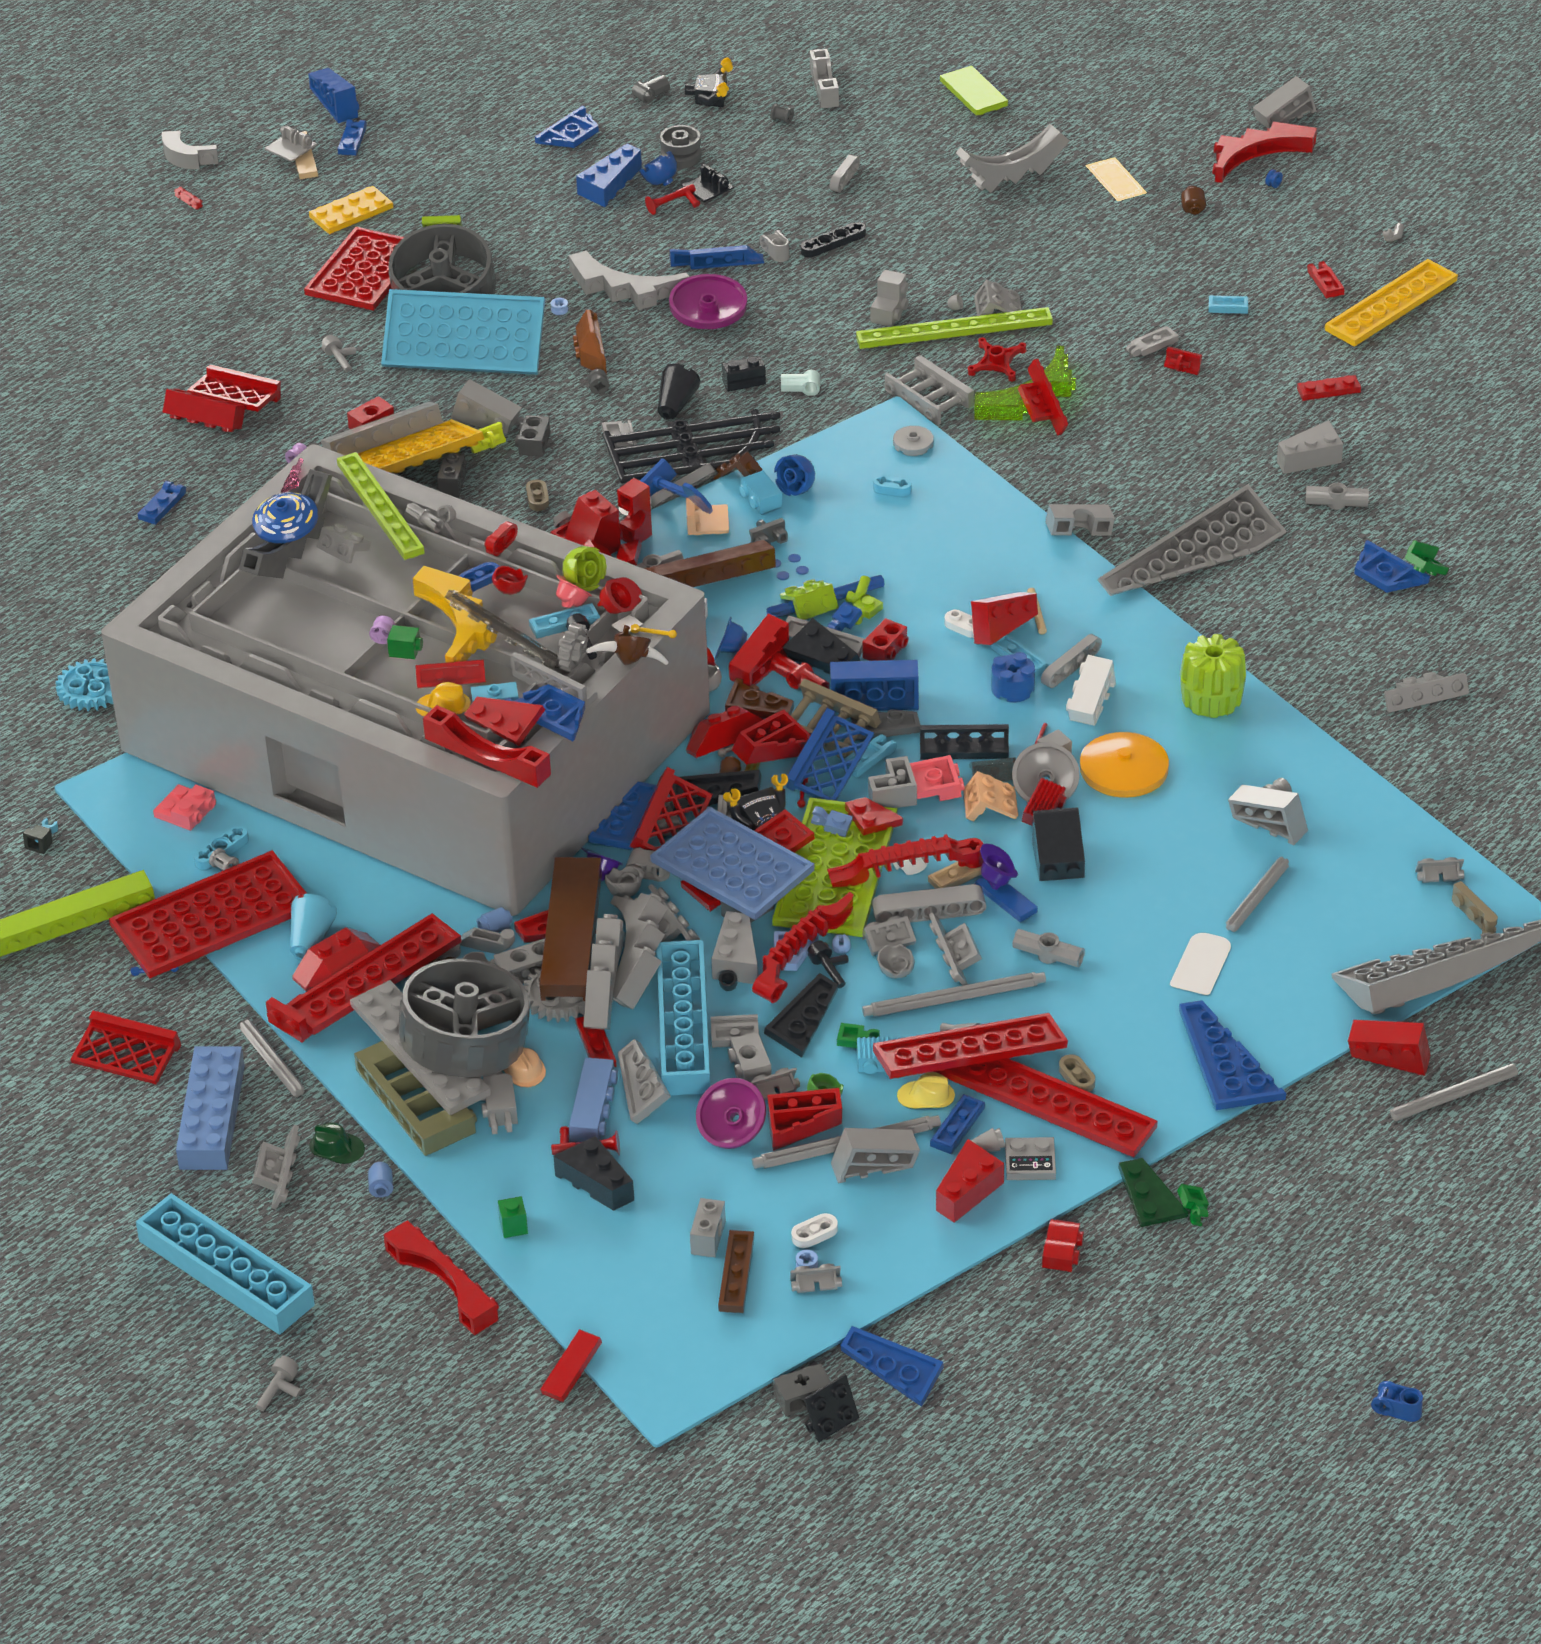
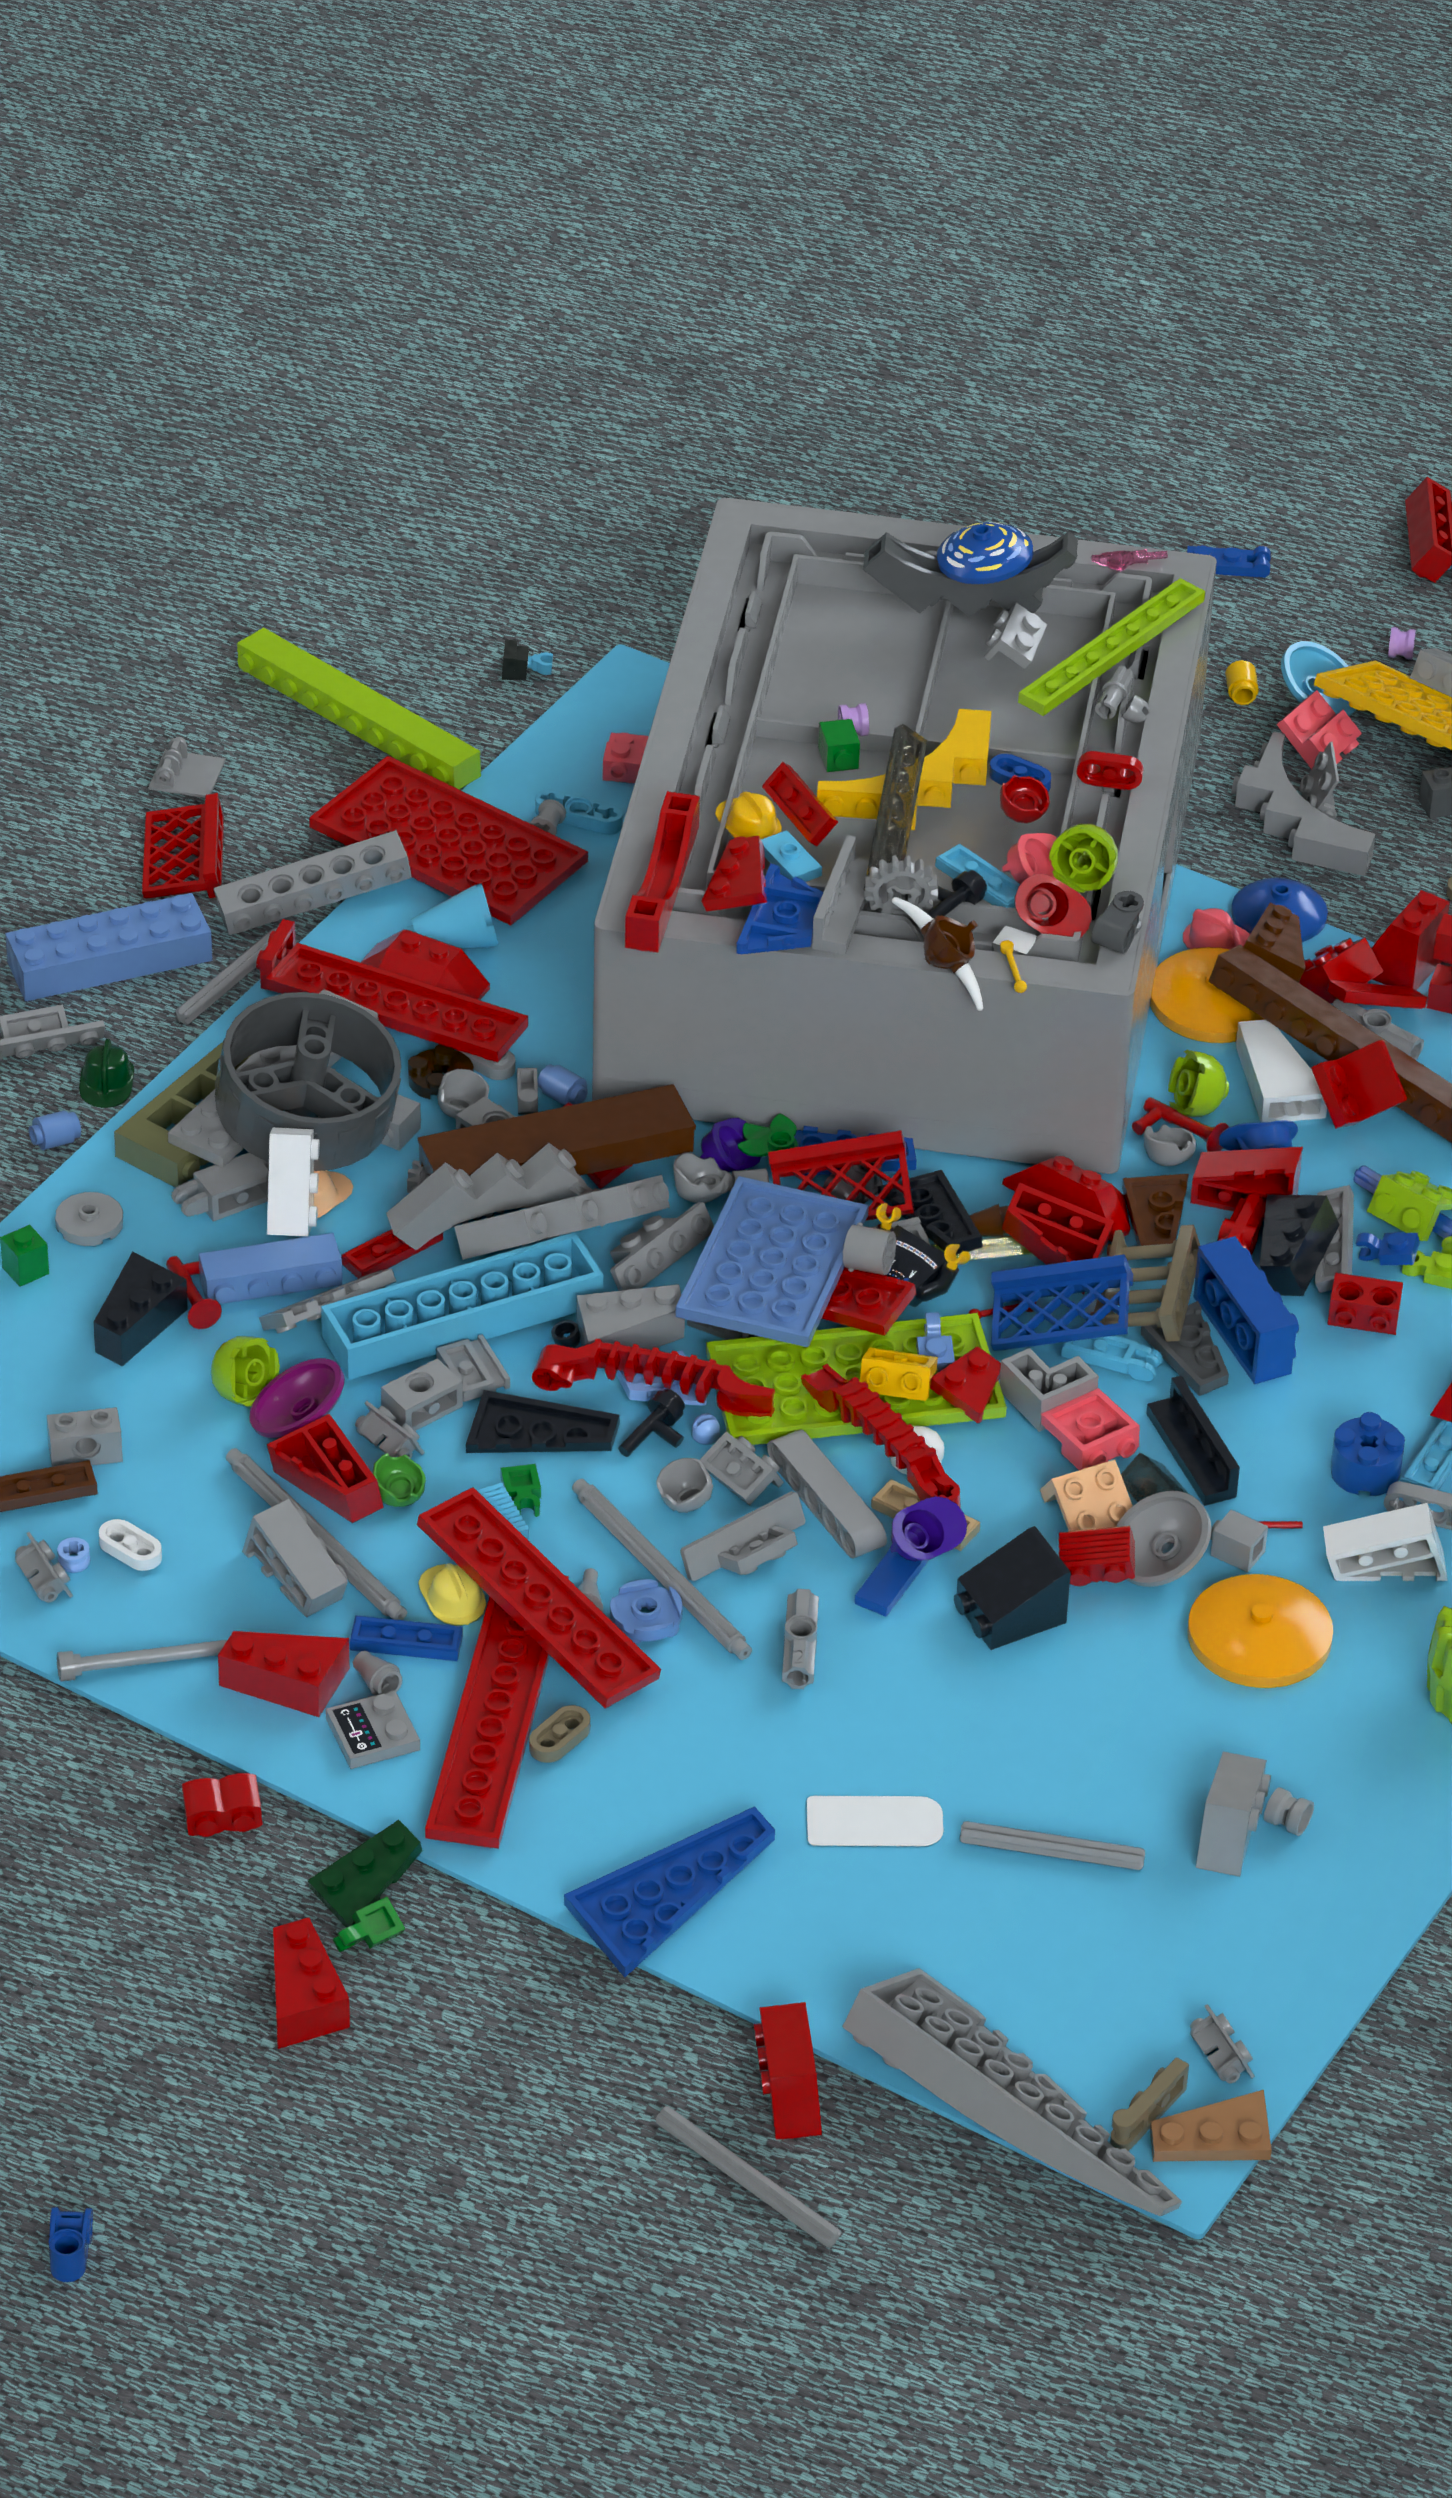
camera: 65 degrees right, 0 degrees up
none -> light grey plate [55,1192,123,1246]
none -> light grey piece [57,1640,227,1682]
none -> light grey hinge [148,737,226,798]
none -> lime cylinder [211,1336,280,1406]
none -> light grey brick [214,830,412,935]
none -> white wedge [267,1127,320,1236]
none -> red wedge [273,1917,350,2049]
none -> medium blue plate [610,1579,683,1644]
none -> green plate [738,1114,798,1157]
none -> light grey piece [843,1222,896,1275]
none -> yellow bracket [860,1347,938,1401]
none -> dark grey piece [1091,891,1144,954]
none -> medium nougat wing [1150,2090,1272,2162]
none -> red bracket [1311,1040,1407,1129]

